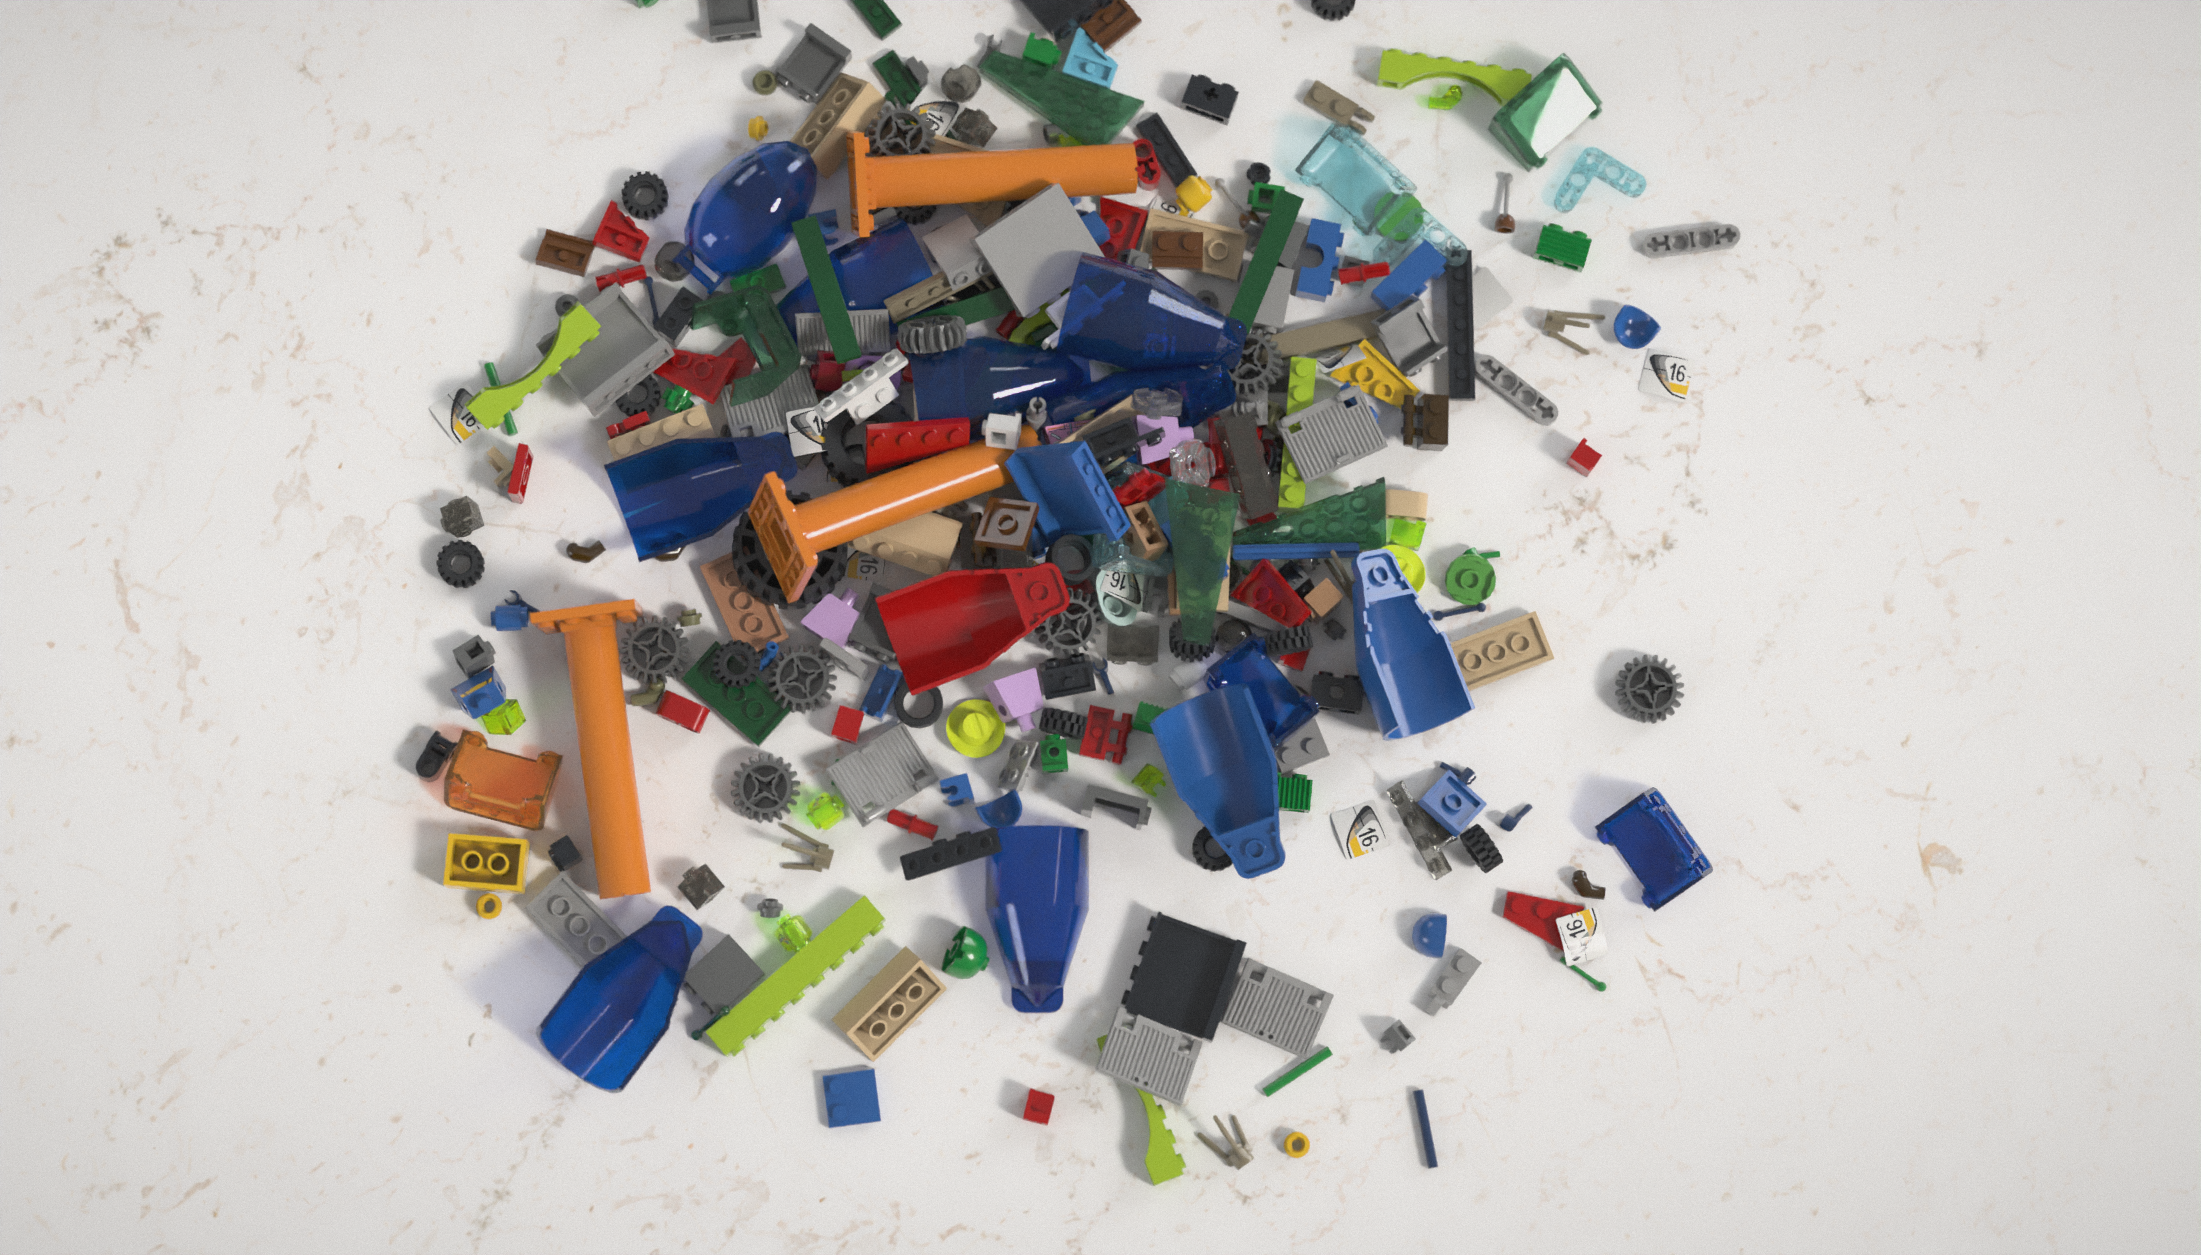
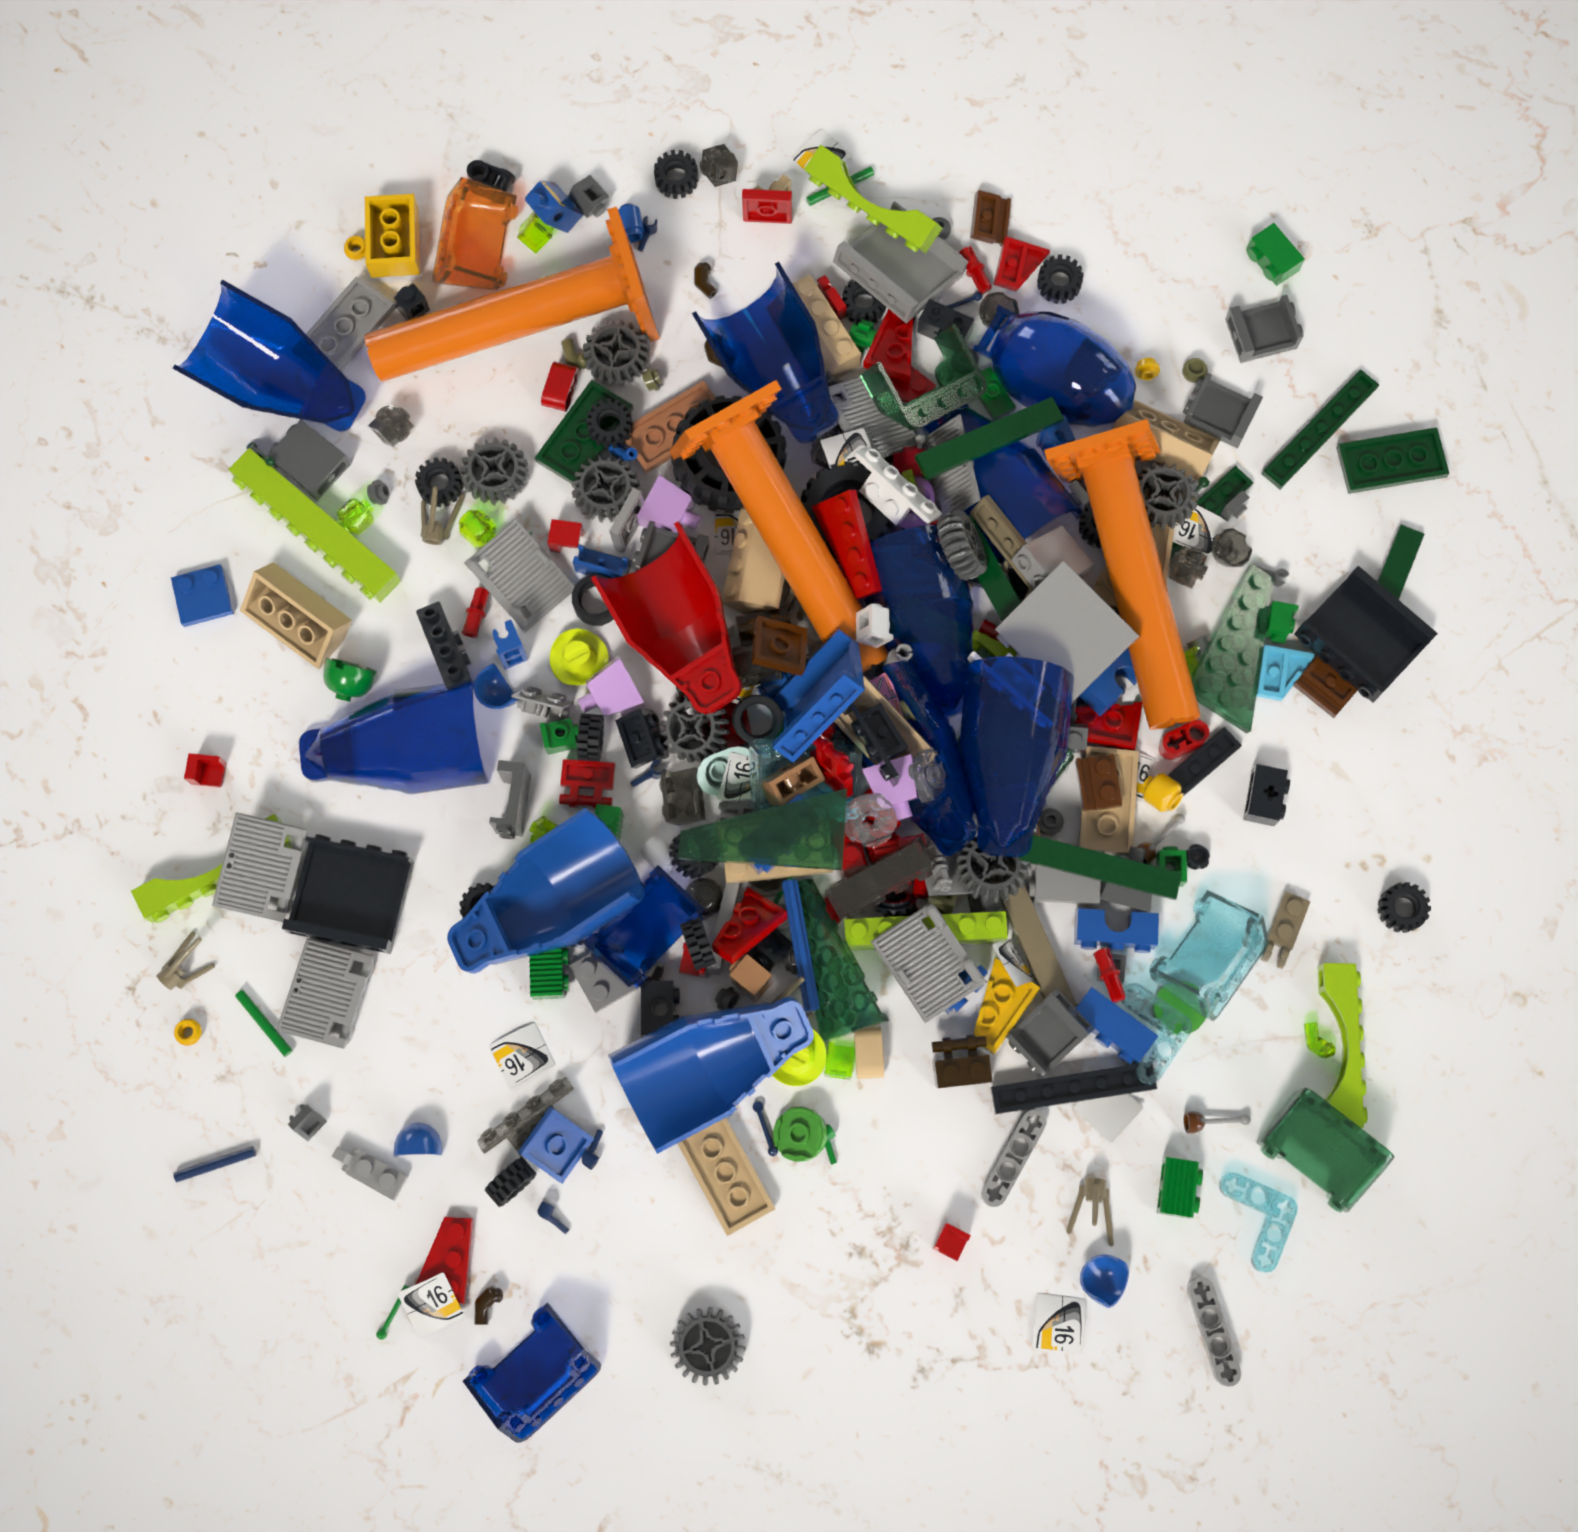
camera: 90 degrees right, 5 degrees down
none -> black tyre [415,457,464,507]

